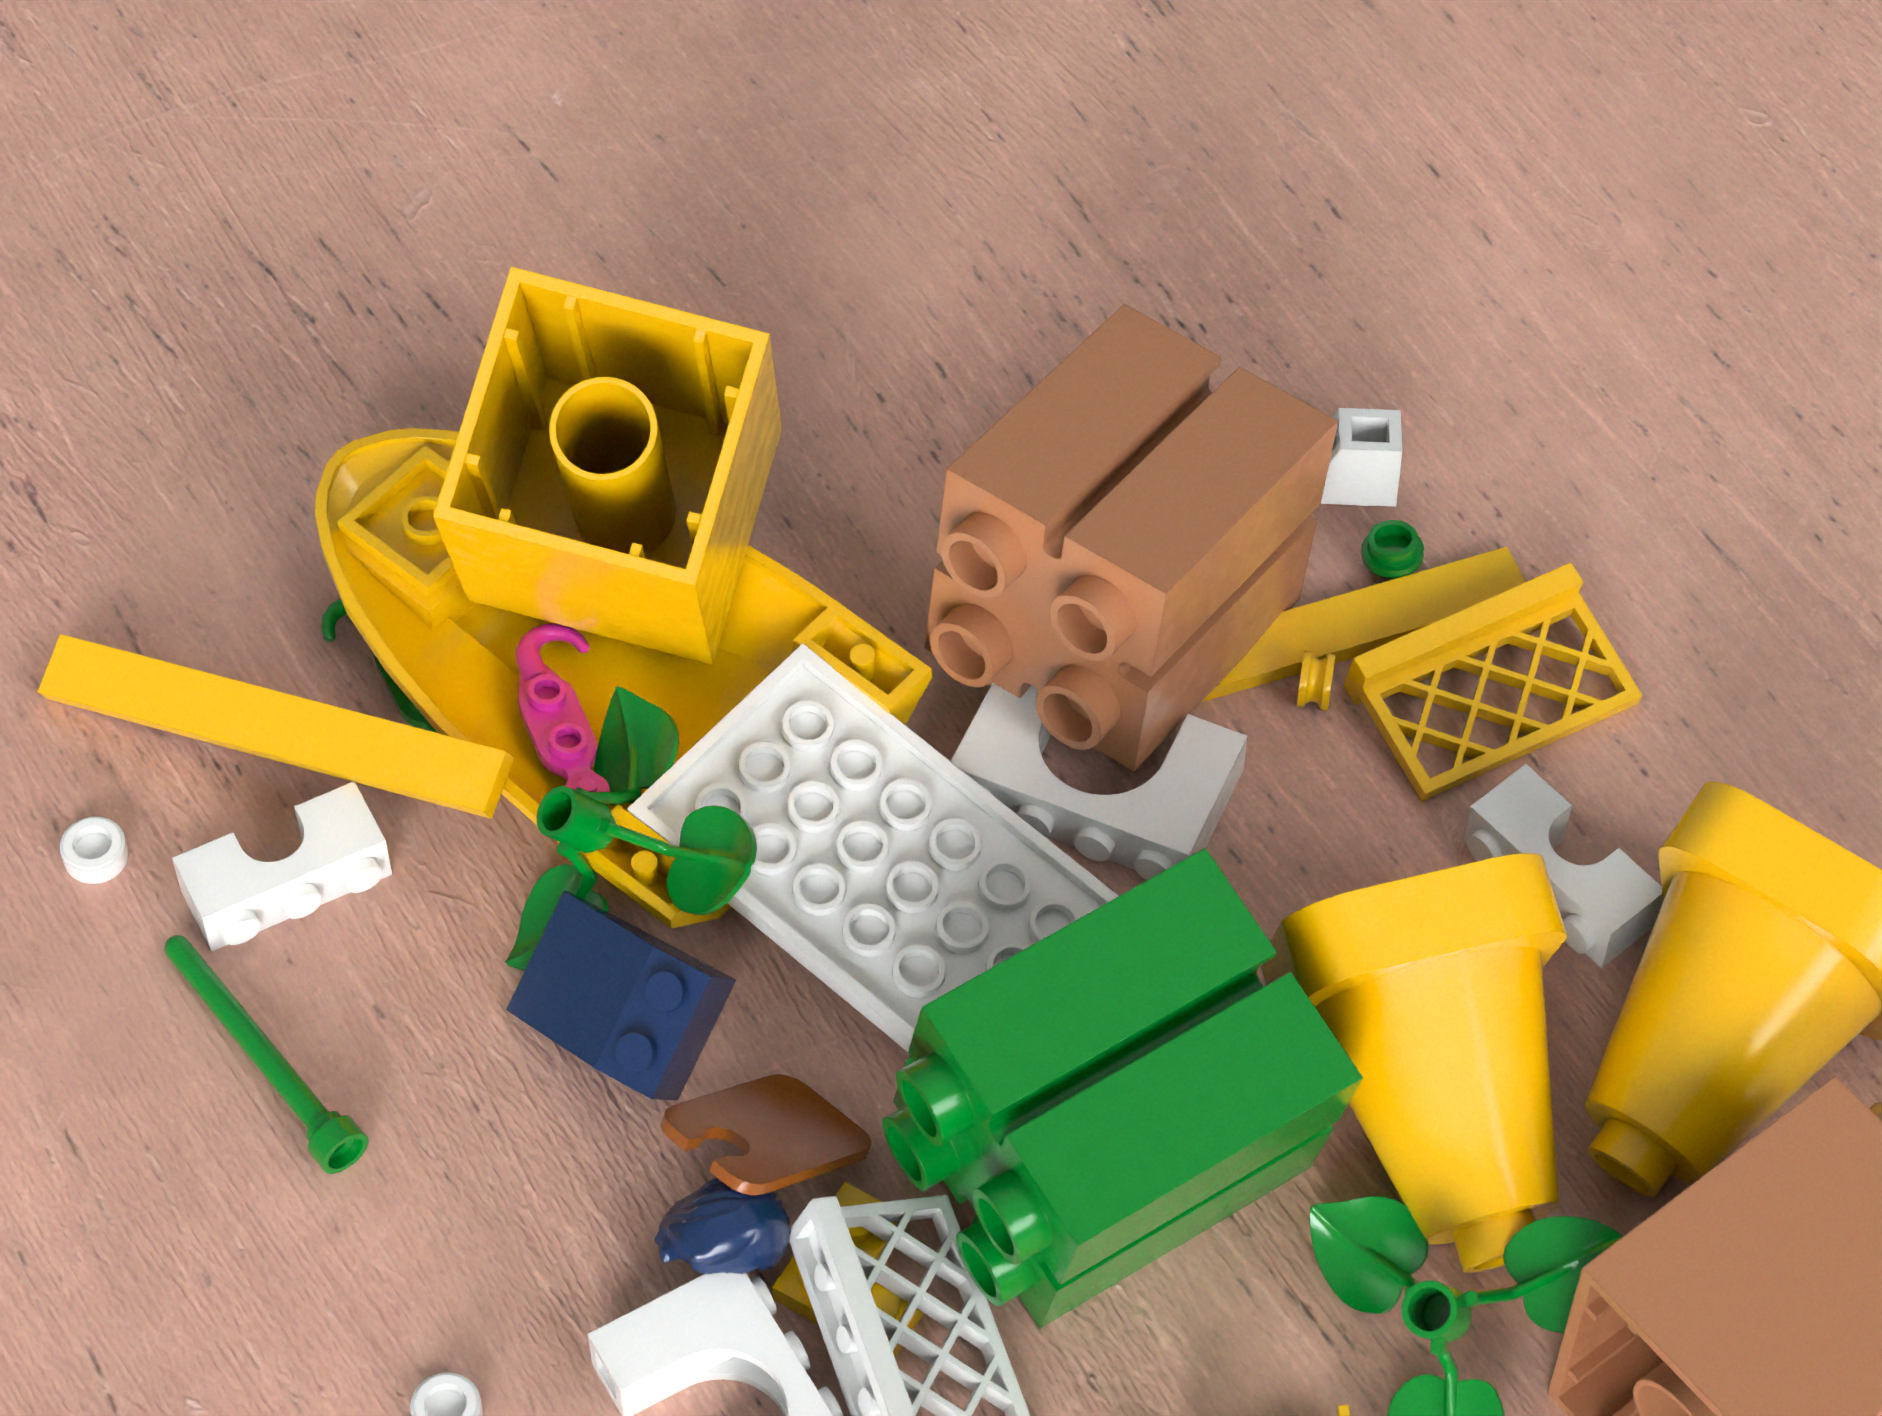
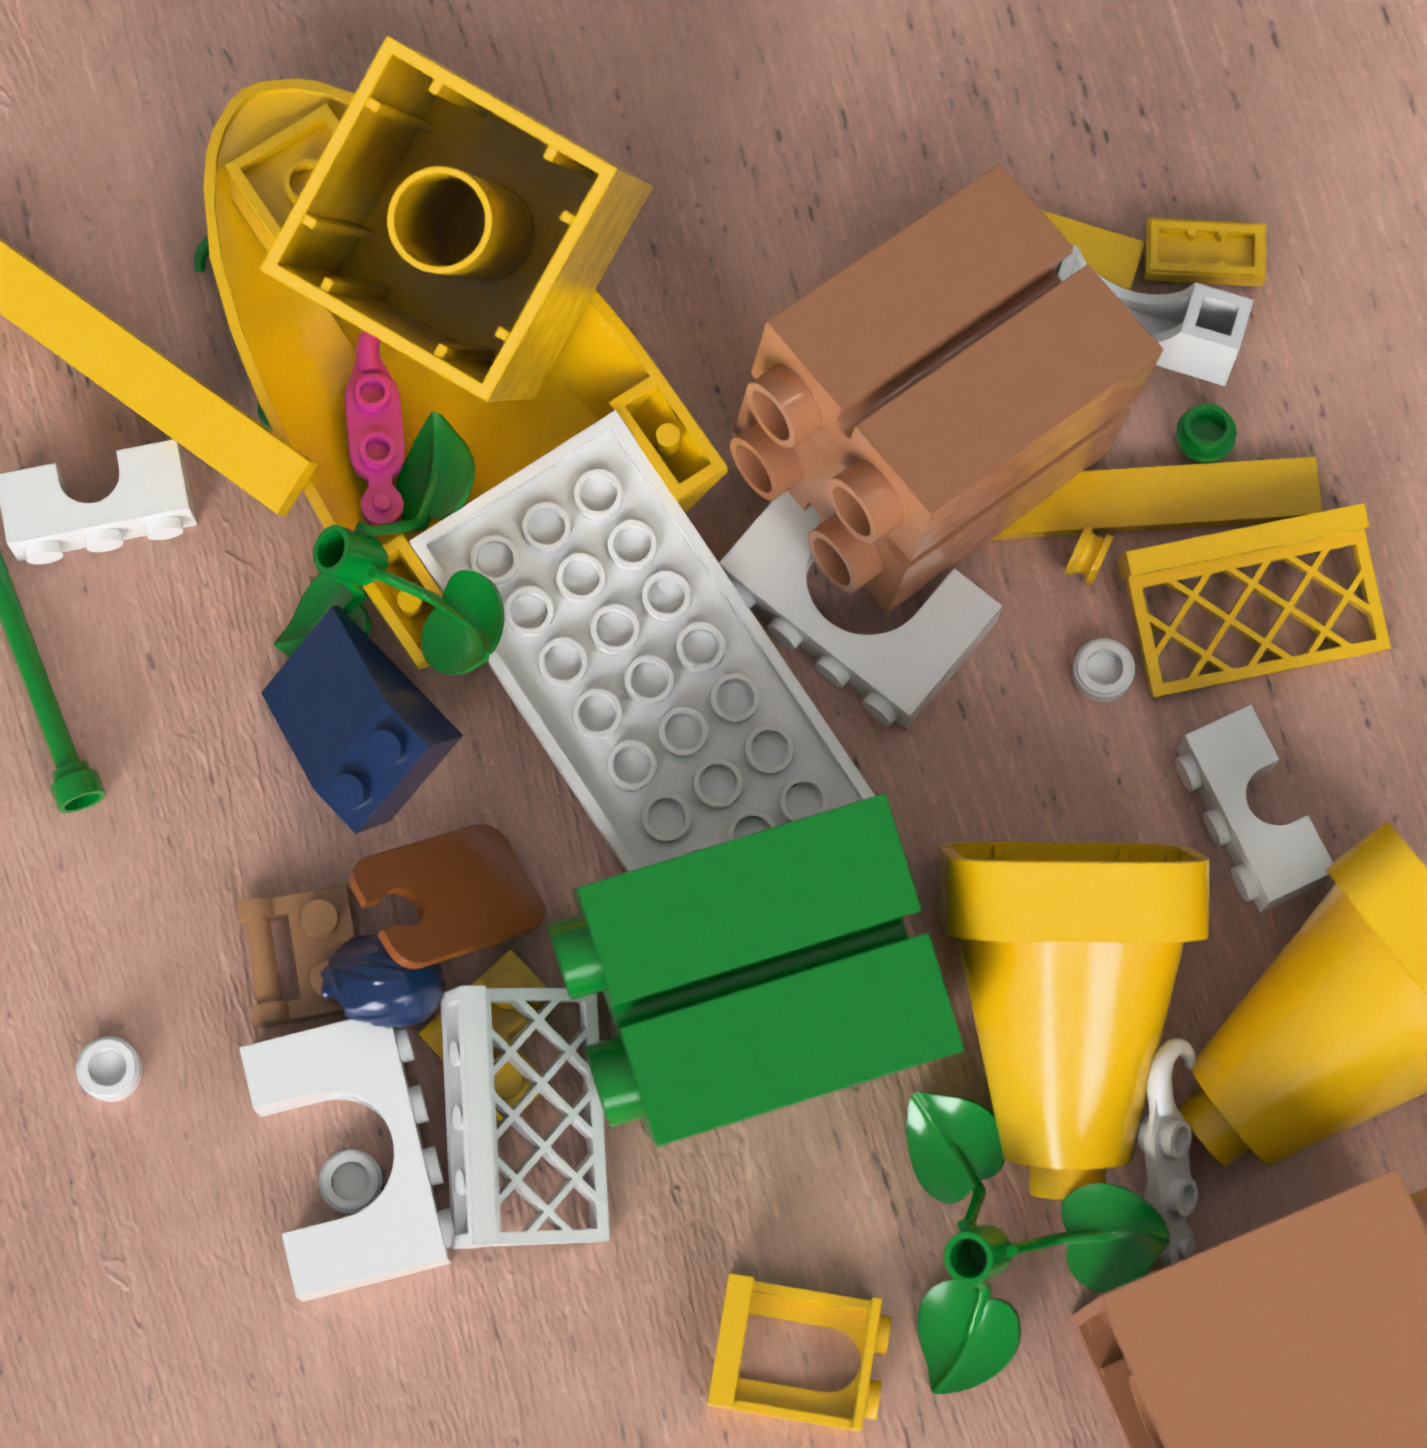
camera: 15 degrees right, 20 degrees up
none -> medium nougat plate [236,884,356,1028]
none -> white tile [1072,638,1135,703]
none -> white piece [1138,1038,1198,1266]
none -> yellow plate [1143,217,1266,287]

